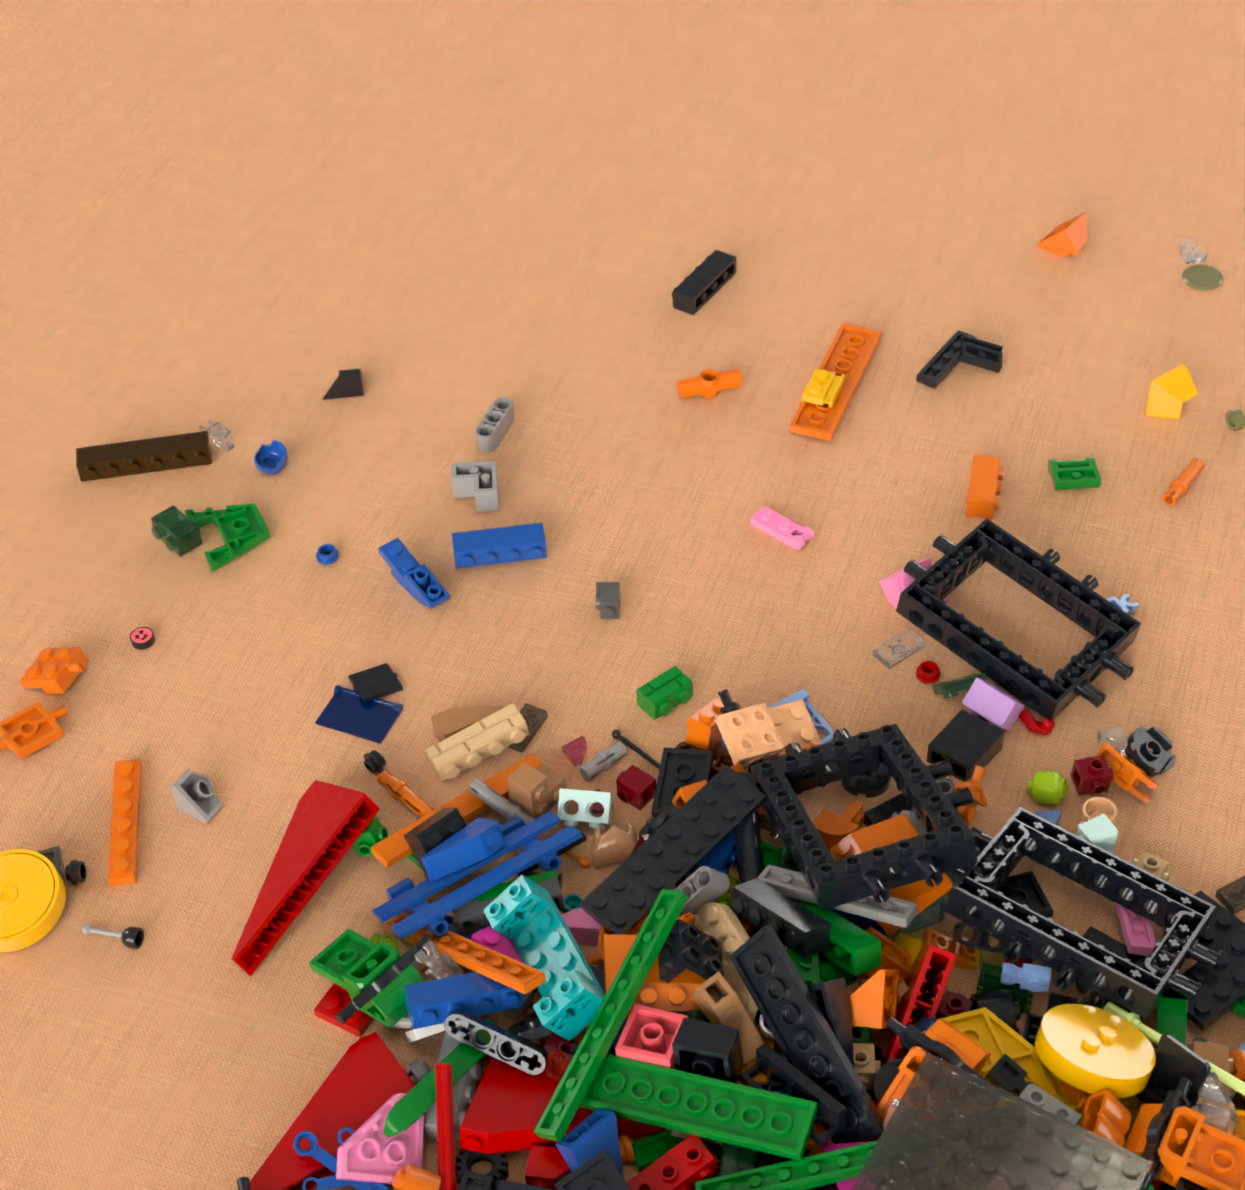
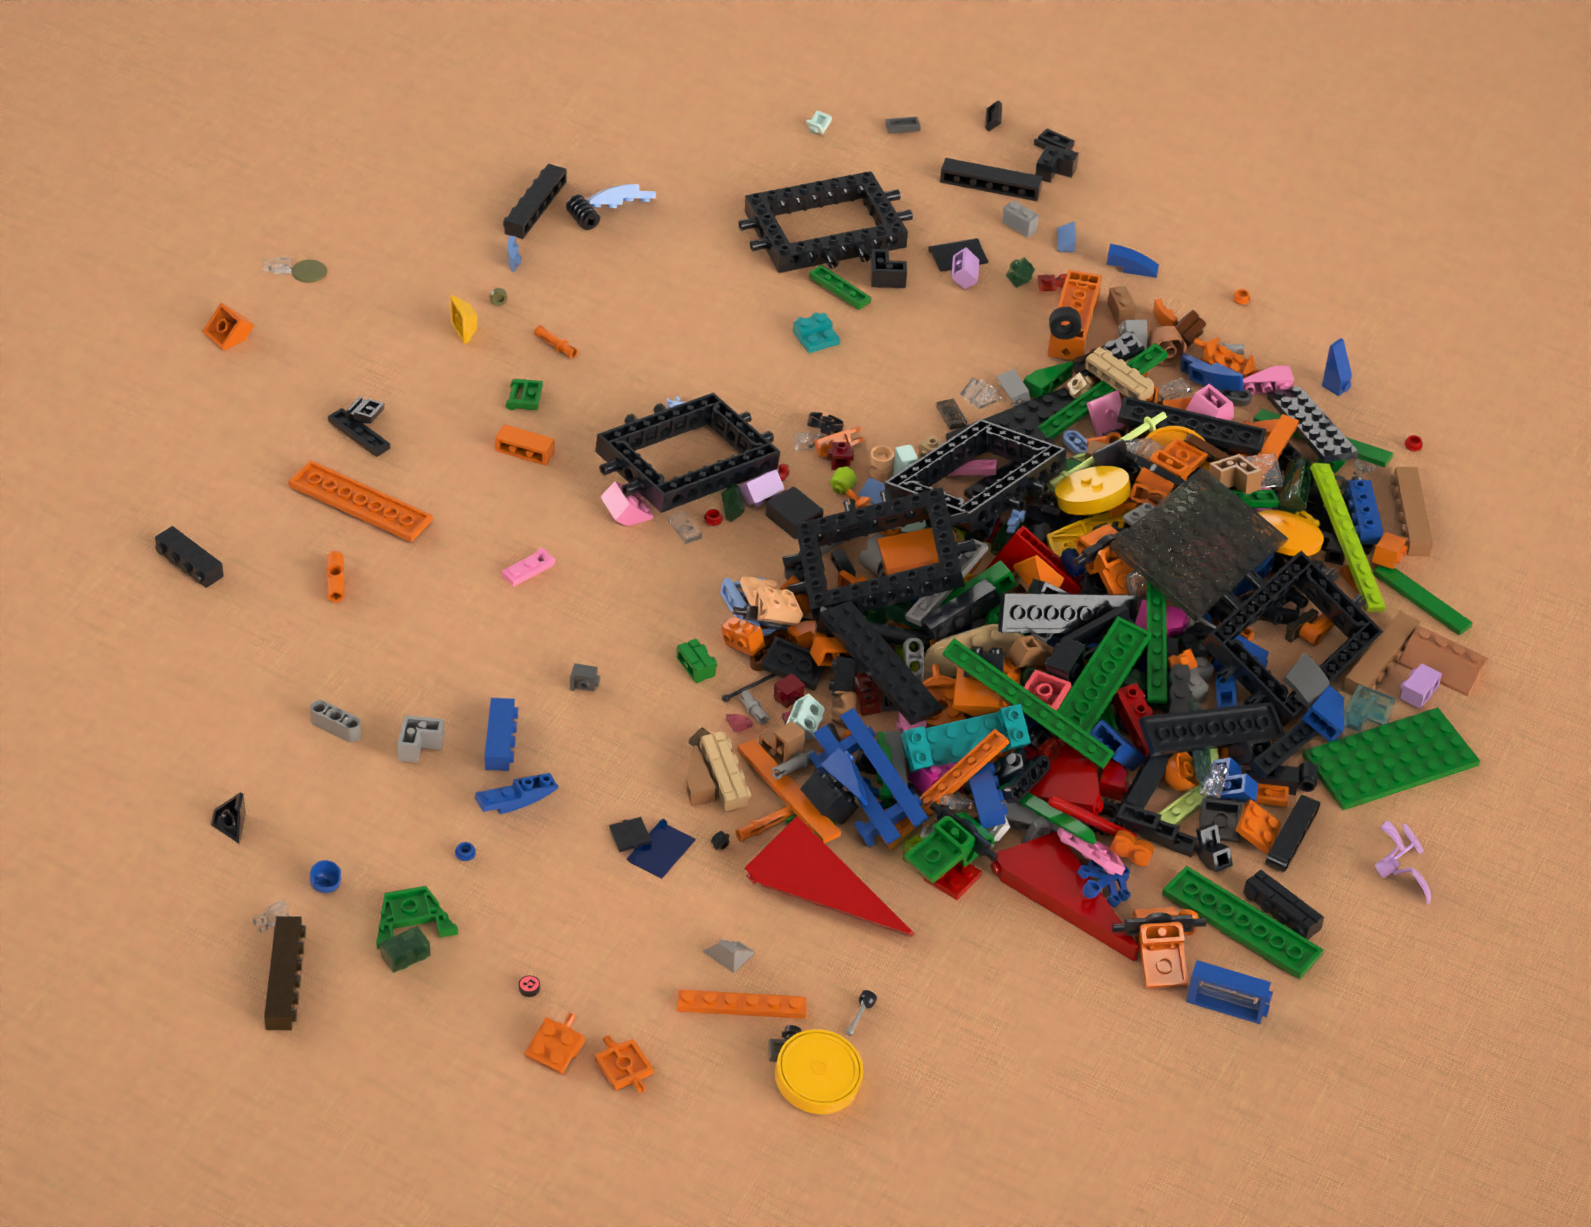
camera: 85 degrees left, 0 degrees up
yellow plate [802,368,845,408] -> none

